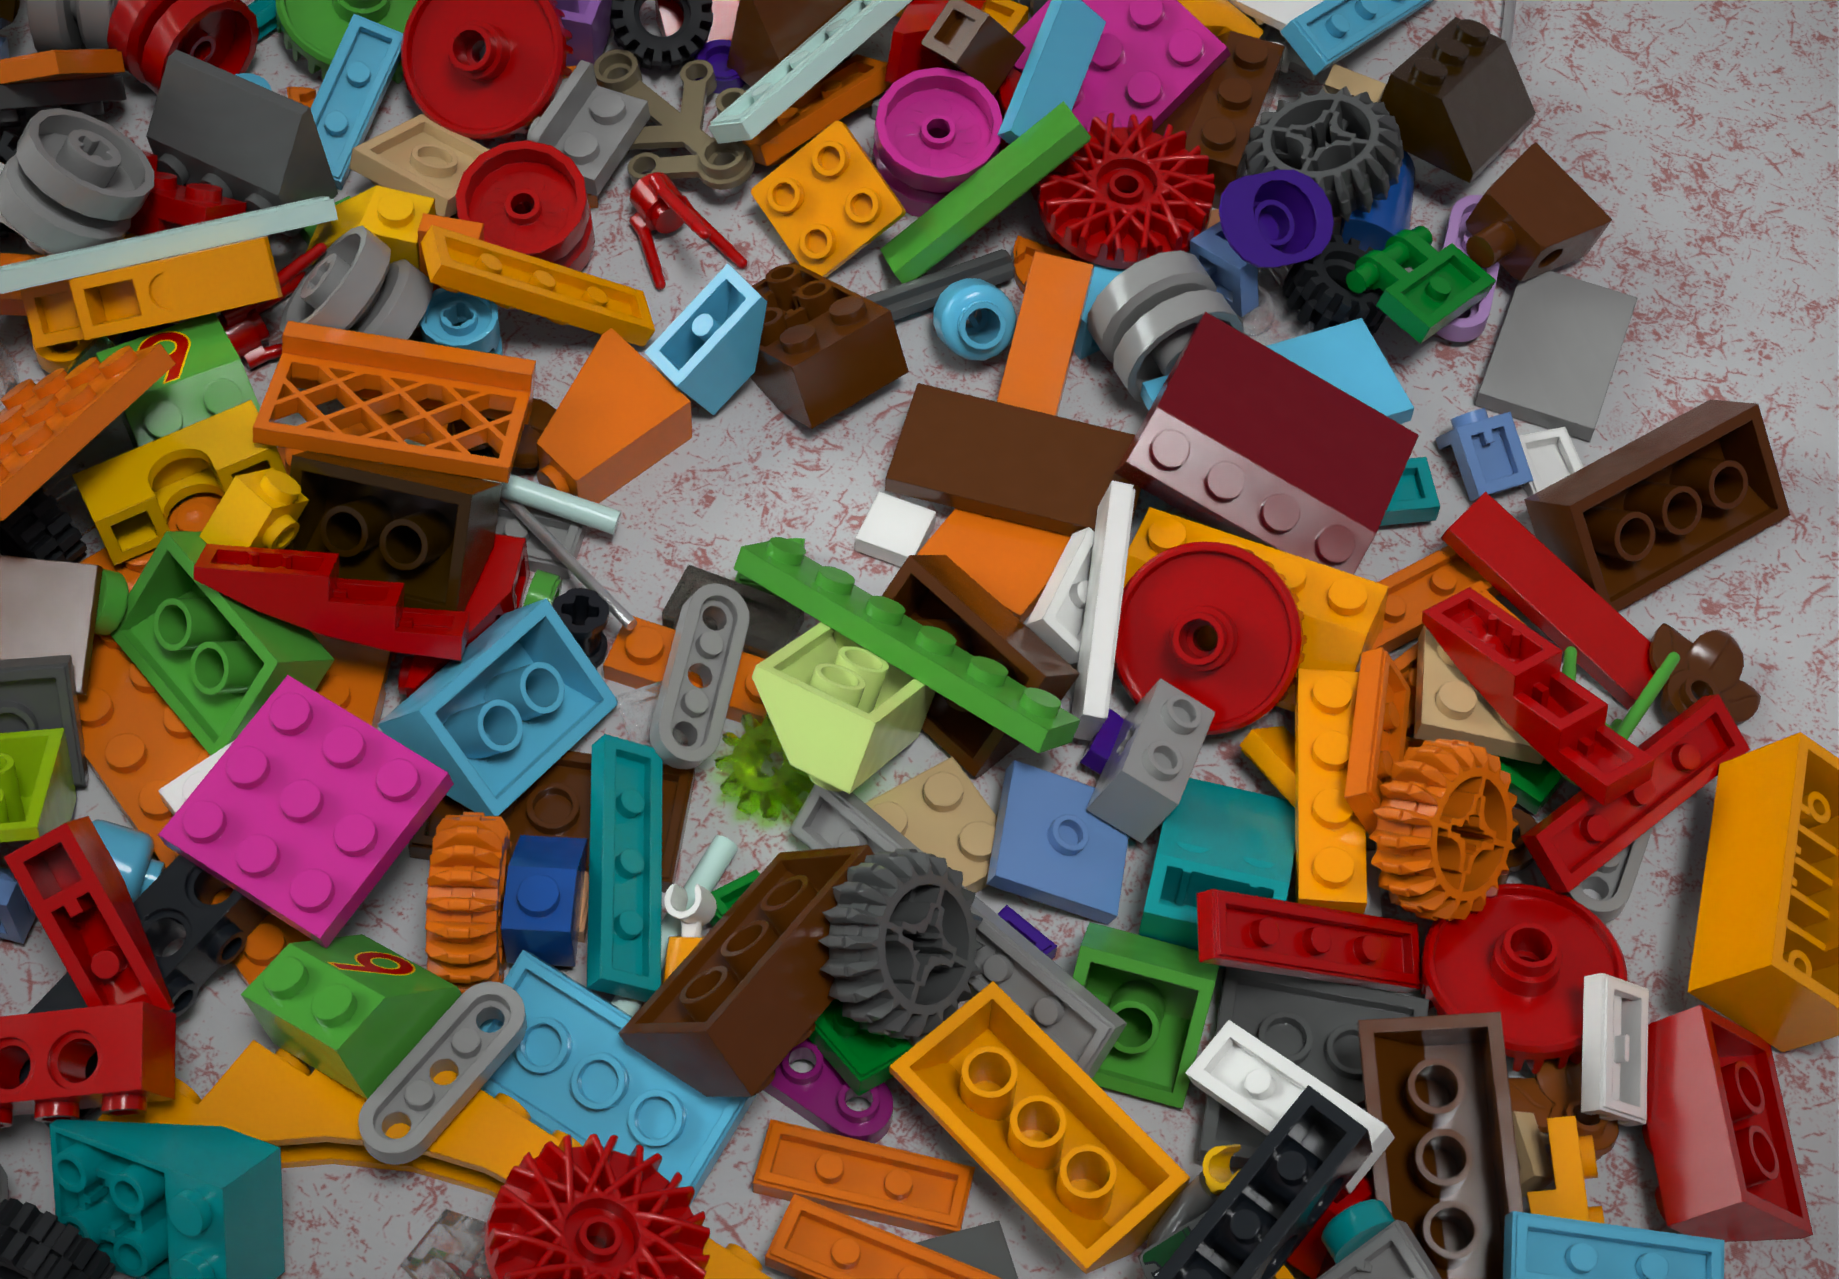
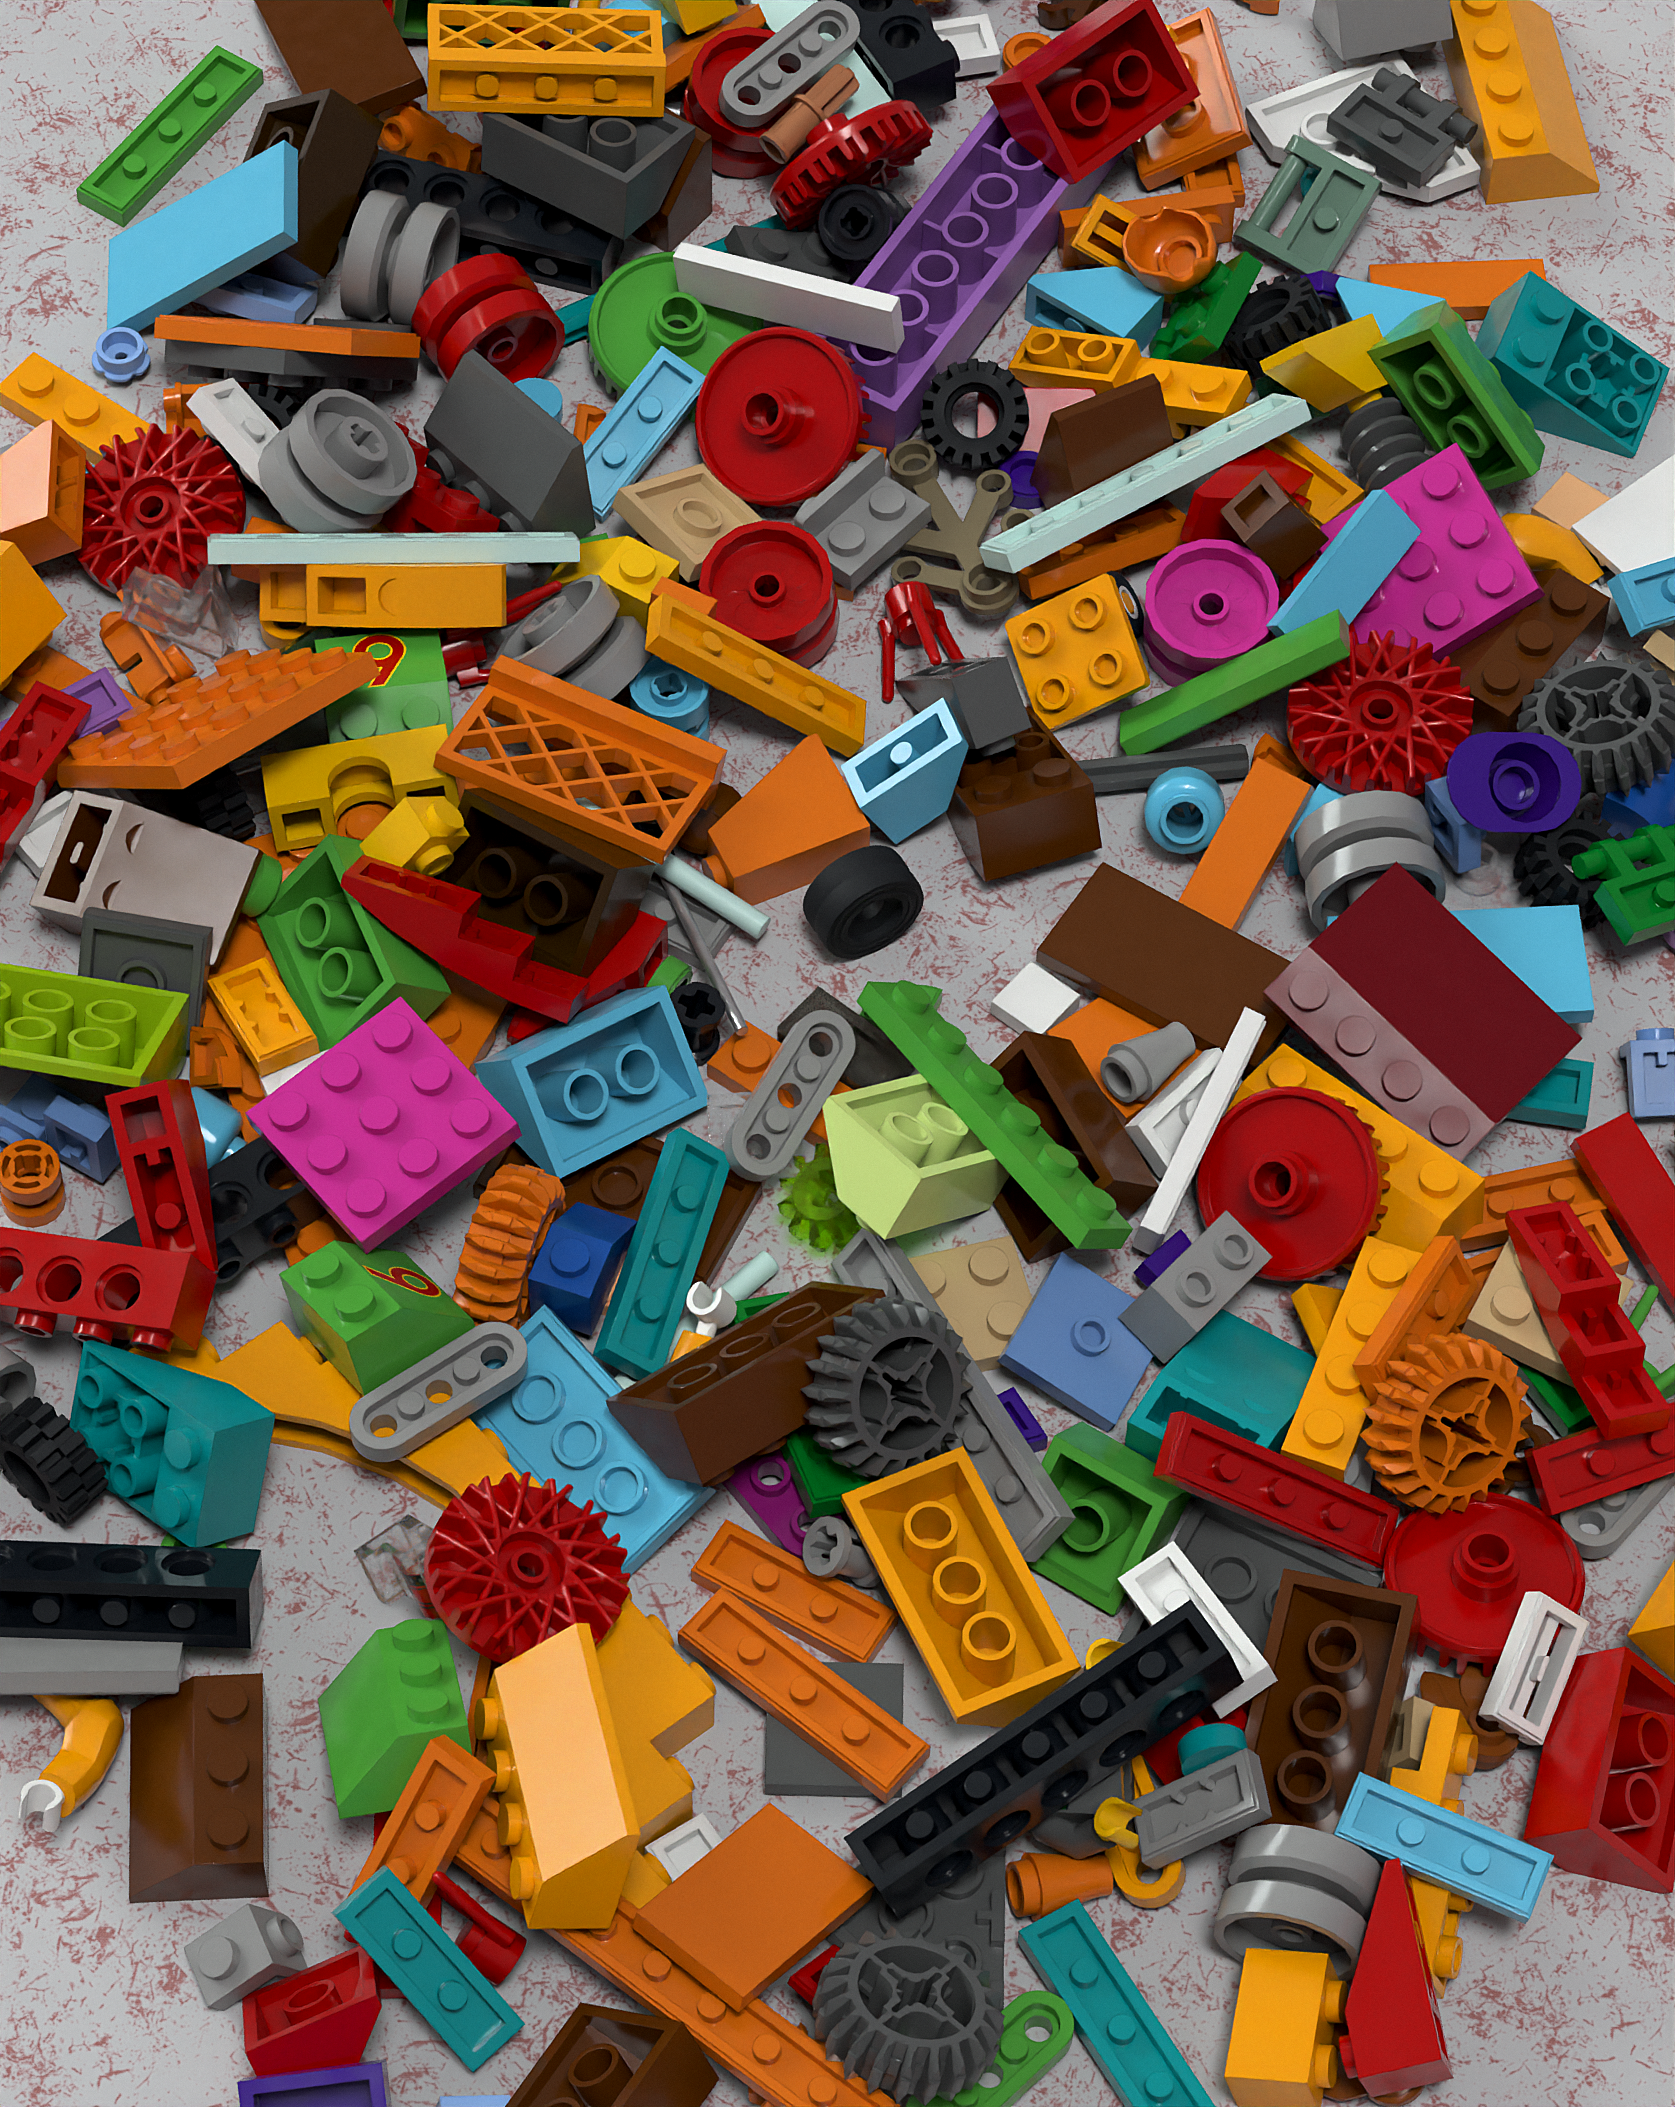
camera: 20 degrees right, 0 degrees up
none -> orange tile [190,1026,243,1091]
none -> light orange plate [207,957,320,1077]
none -> black tyre [803,845,924,959]
none -> light grey bush [803,1516,882,1588]
none -> dark grey slope [895,656,1032,757]
none -> light grey cone [1100,1022,1196,1103]

